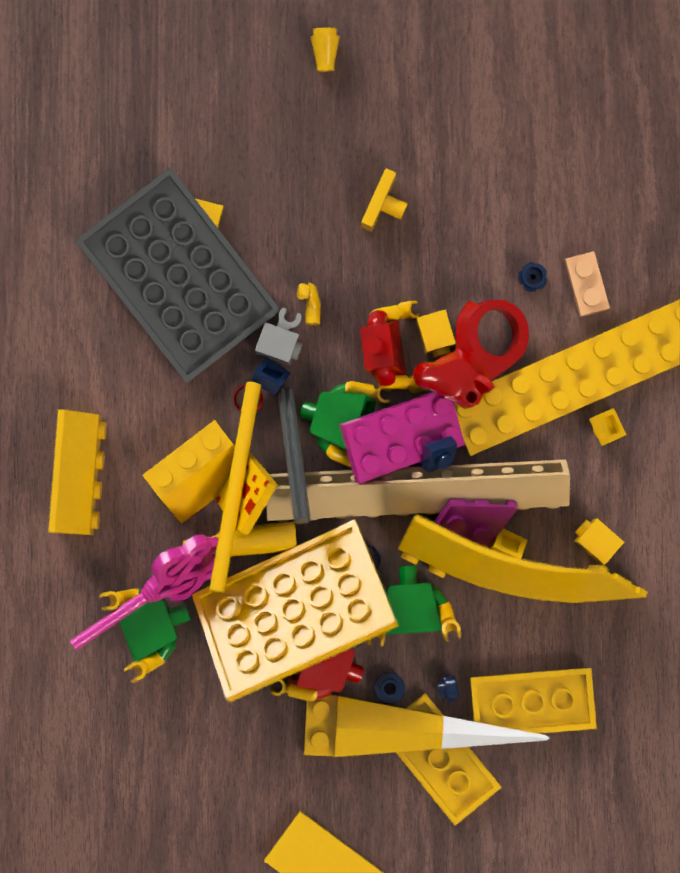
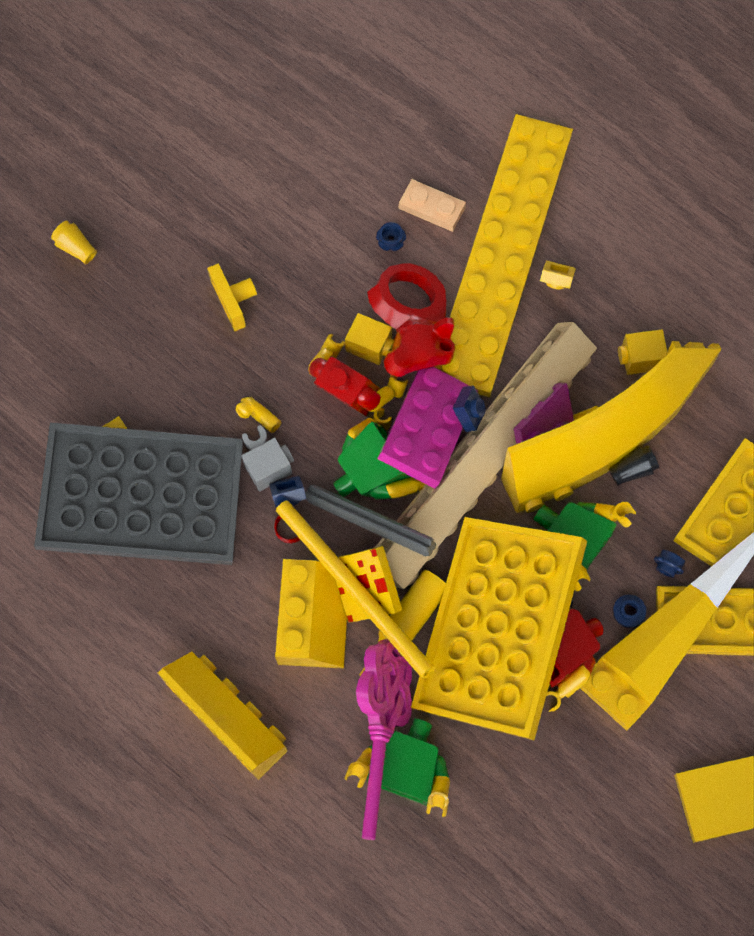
camera: 45 degrees left, 15 degrees down
none -> black cone [609,445,659,486]

